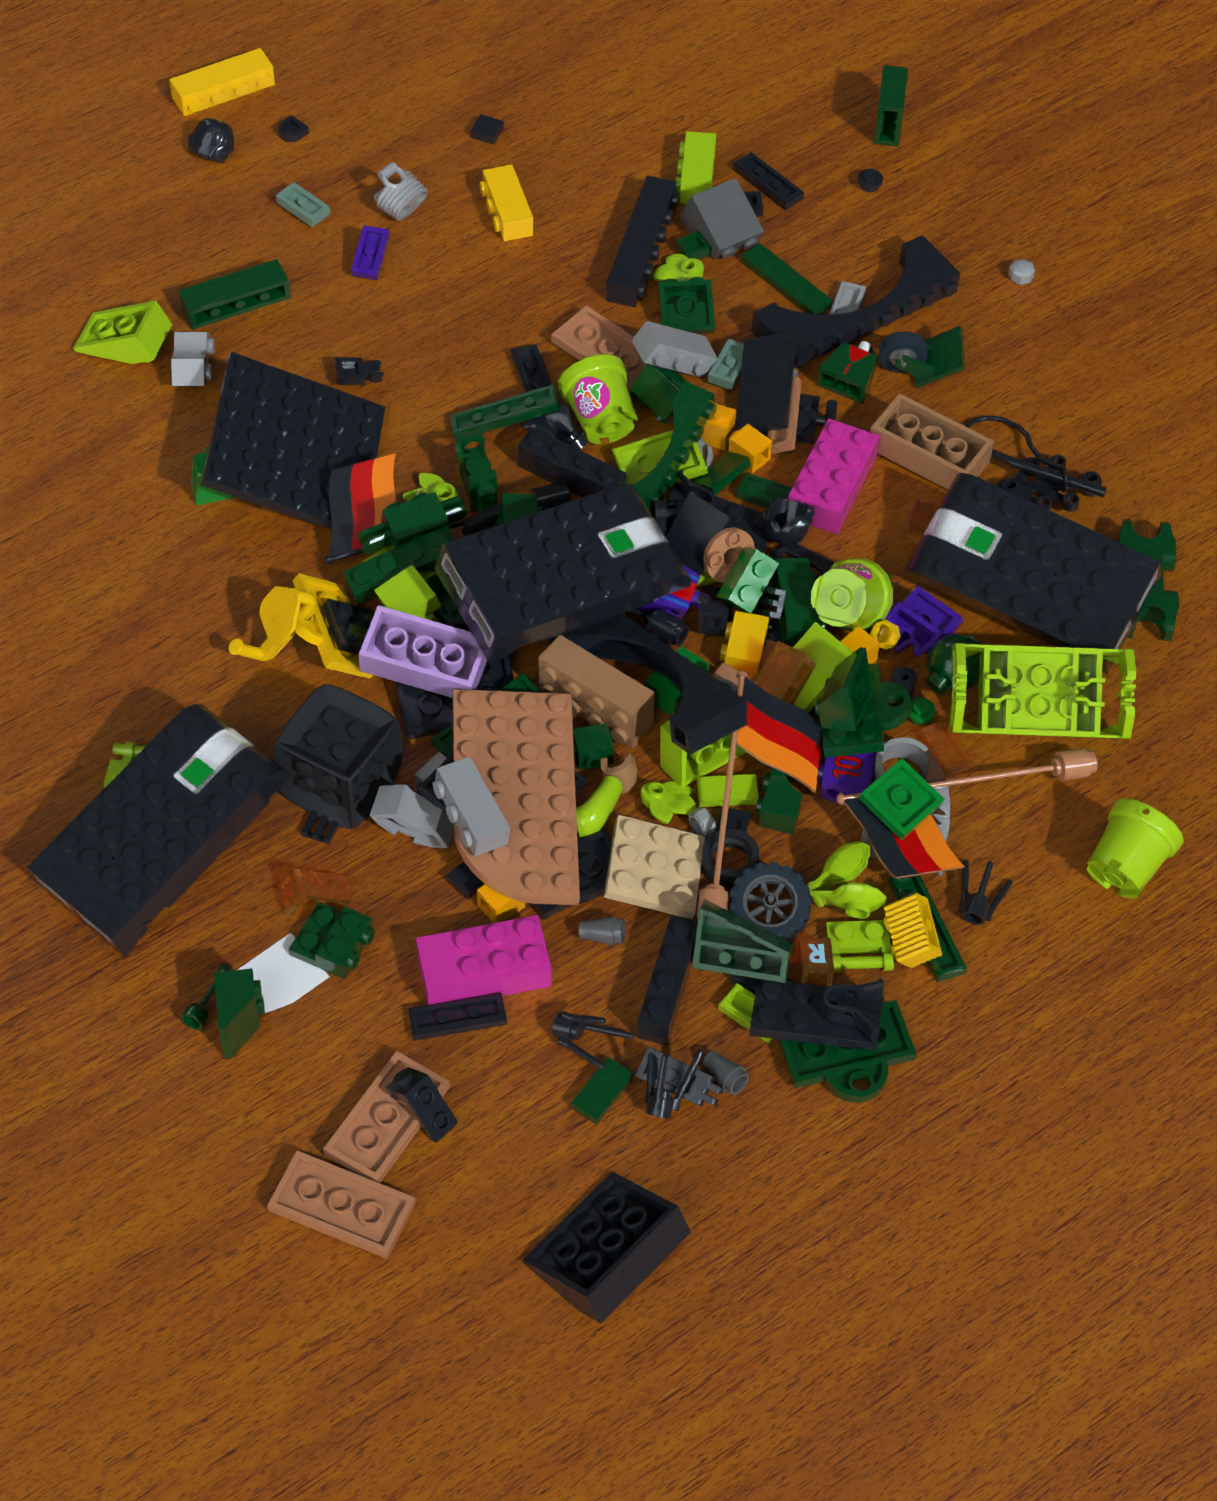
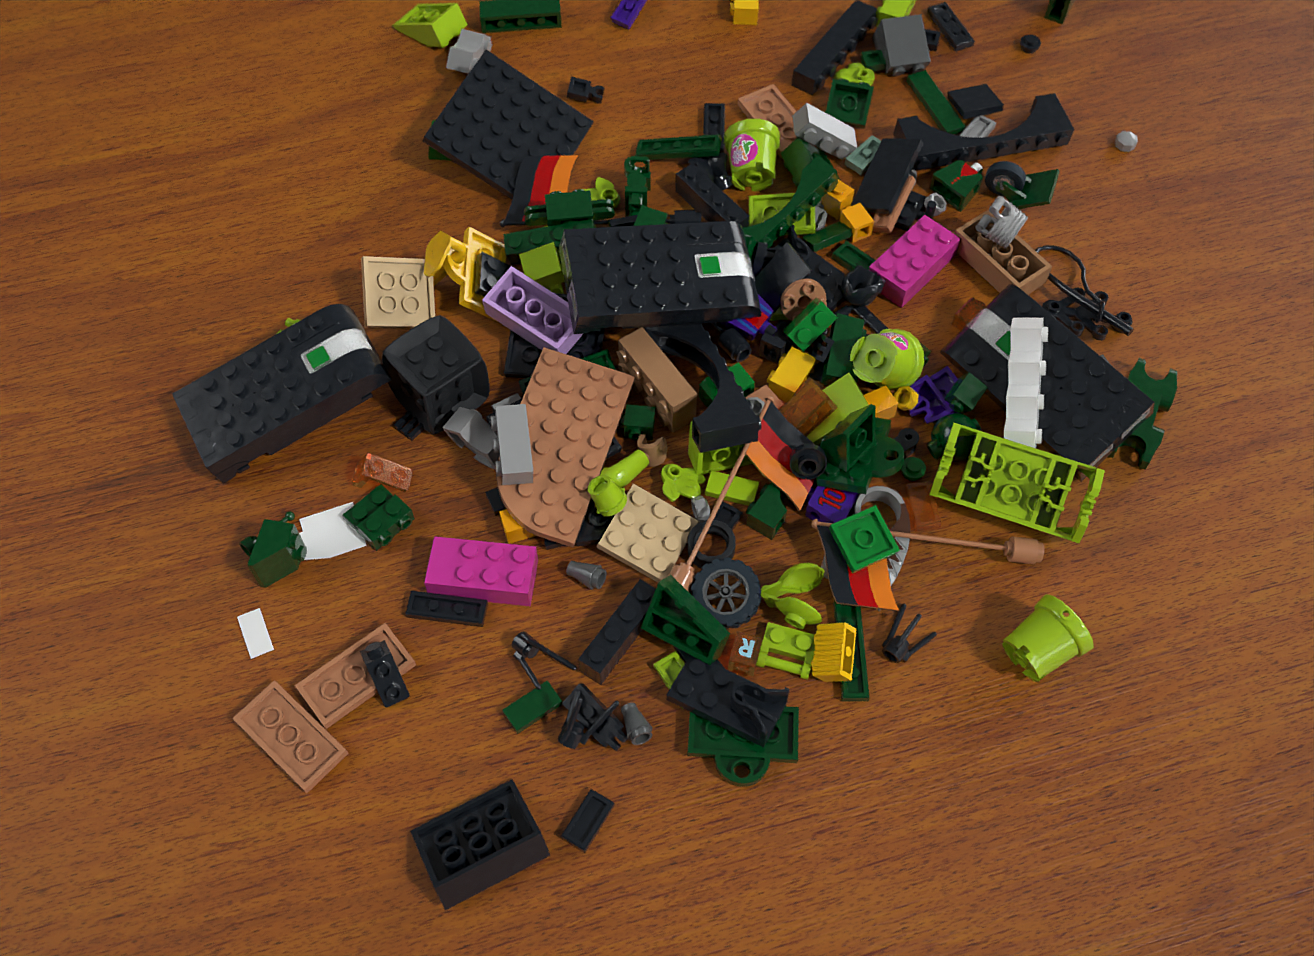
camera: 20 degrees right, 5 degrees up
none -> white sticker [237,608,274,659]
none -> tan plate [361,256,435,329]
none -> black tile [561,789,615,853]
none -> lime piece [588,475,627,516]
none -> black plate [789,443,827,479]
none -> light grey tile [924,193,946,216]
none -> dark green brick [944,372,988,414]
none -> black tile [947,84,1004,119]
none -> light grey piece [975,196,1028,249]
none -> white brick [1004,318,1048,448]

